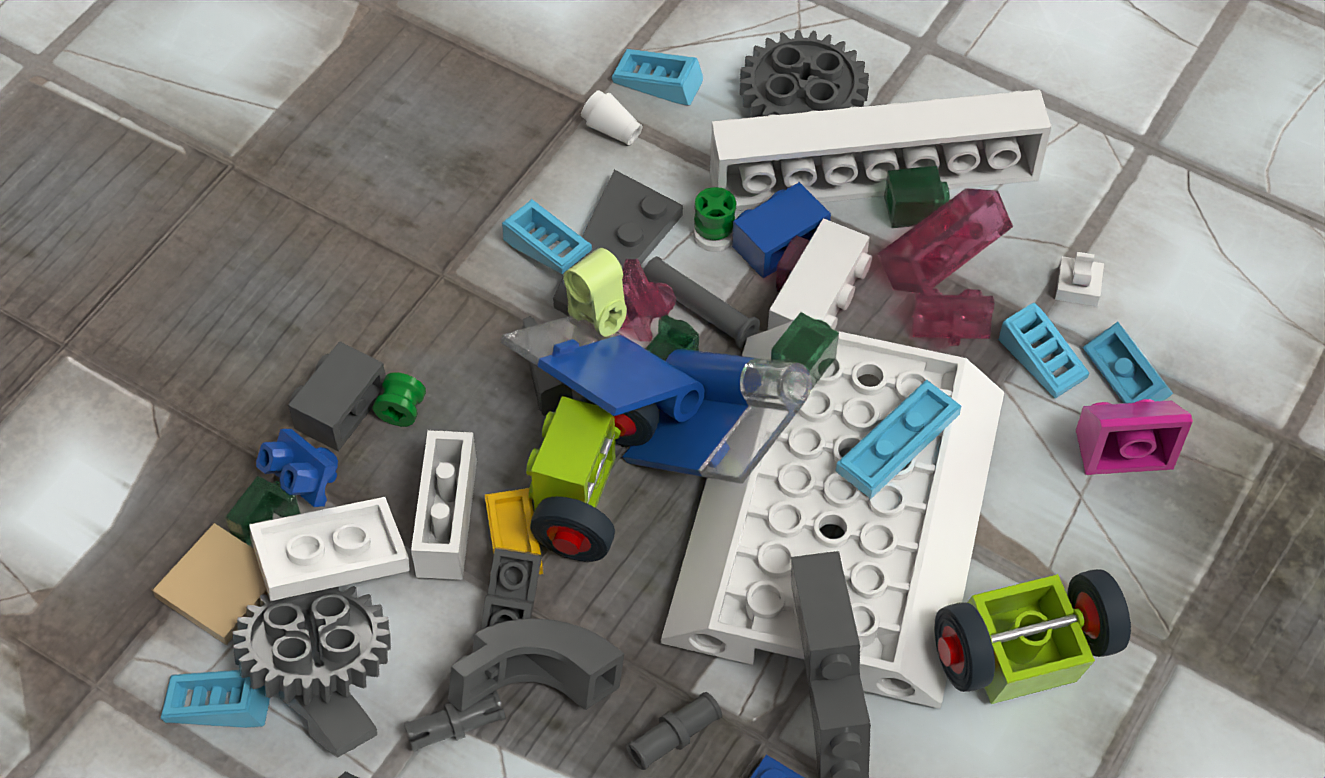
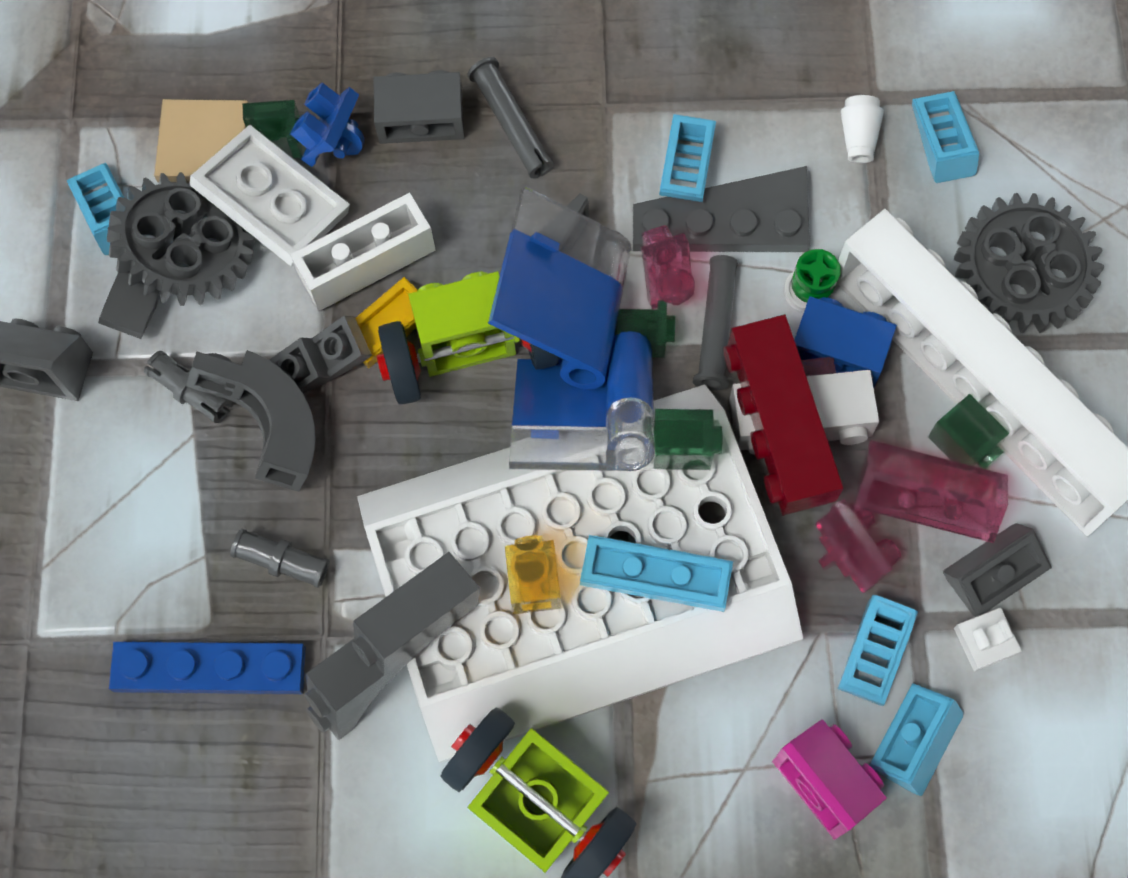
camera: 60 degrees right, 15 degrees up
green wheel [373,372,426,427] -> none
yellowish green piece [563,248,627,337] -> none
none -> dark grey pin [467,57,554,178]
none -> clear yellow brick [504,535,562,614]
none -> dark red brick [723,314,843,516]
none -> dark grey slope [943,523,1052,617]

